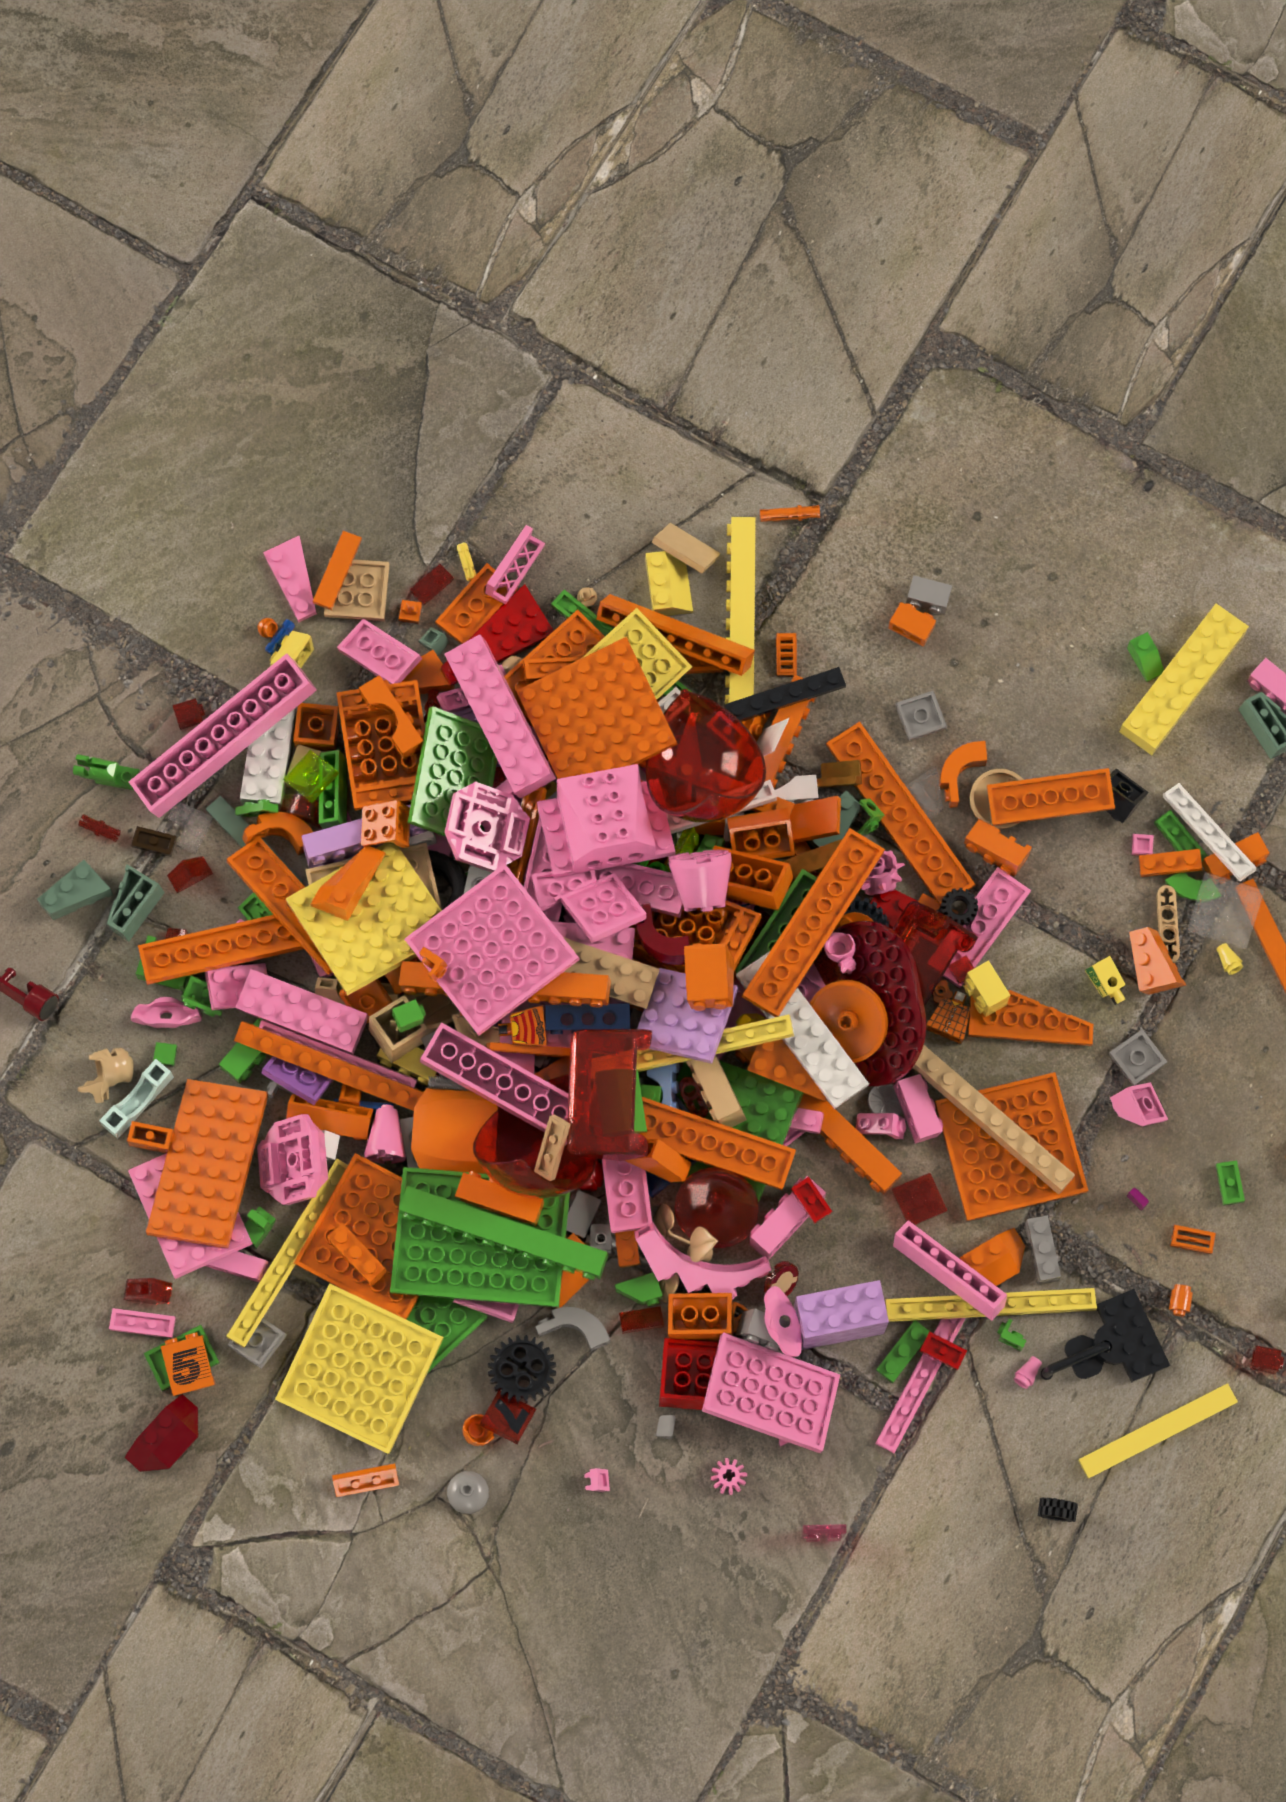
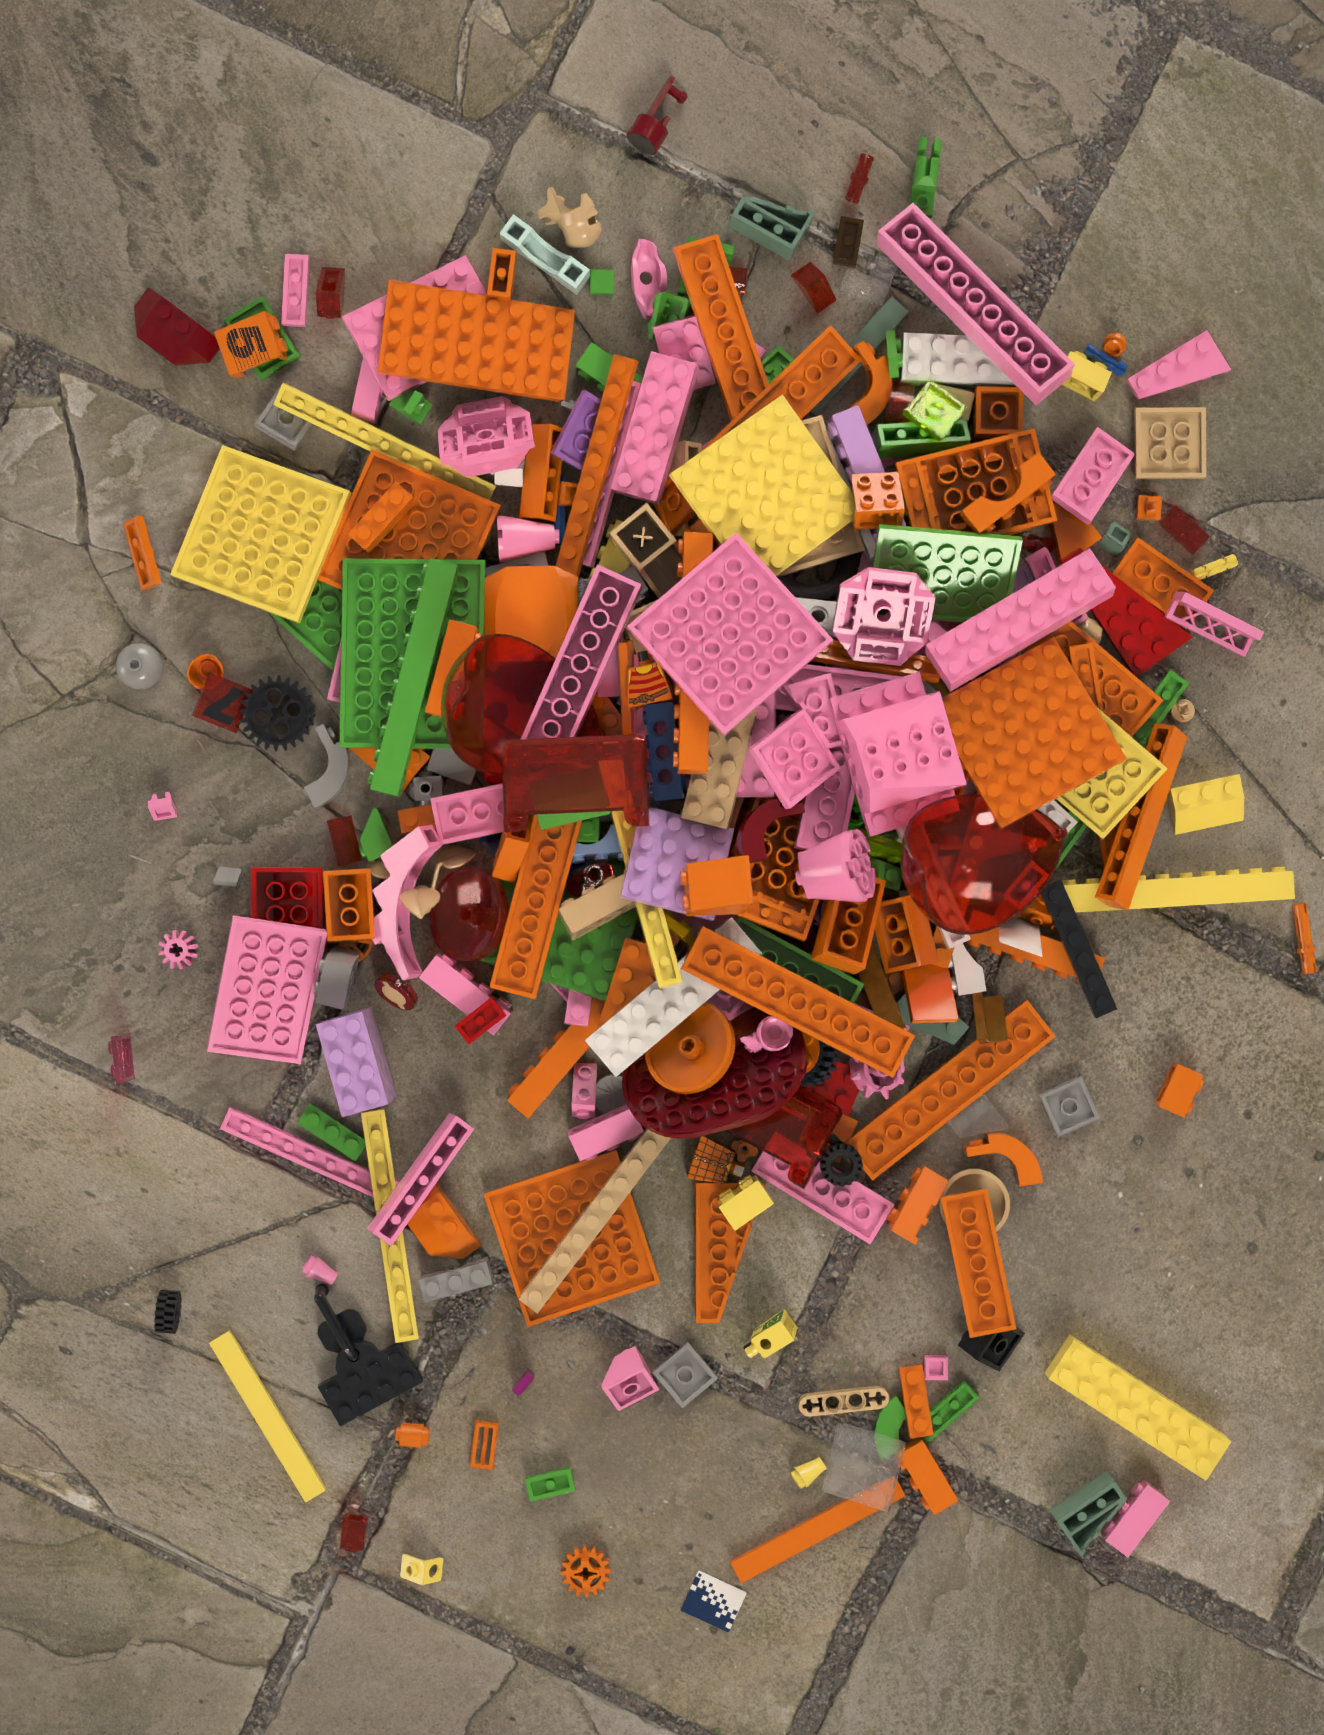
camera: 85 degrees right, 15 degrees up
sand green wedge [37,860,113,920] -> none
clear red brick [172,698,205,730] -> none
orange wedge [311,846,386,921] -> none
orange tile [313,531,362,610] -> none
bright green brick [392,999,426,1033] -> none
orange bracket [419,946,448,982] -> none
tan plate [534,1115,571,1181] -> none
tan tile [652,523,721,573] -> none
bright pink piece [764,1286,802,1357] -> none
orange slope [776,633,797,676] -> none
bright green bracket [857,798,885,835] -> none
clear red plate [892,1173,947,1225] -> none
light grey brick [906,575,952,614] -> none
red plate [920,1331,967,1370] -> none
clear red plate [948,955,974,984] -> none
bright green bracket [997,1318,1027,1351] -> none
bright green slope [1127,632,1164,682] -> none
orange wedge [1129,927,1186,995] -> none
white tile [1163,783,1256,881] -> none

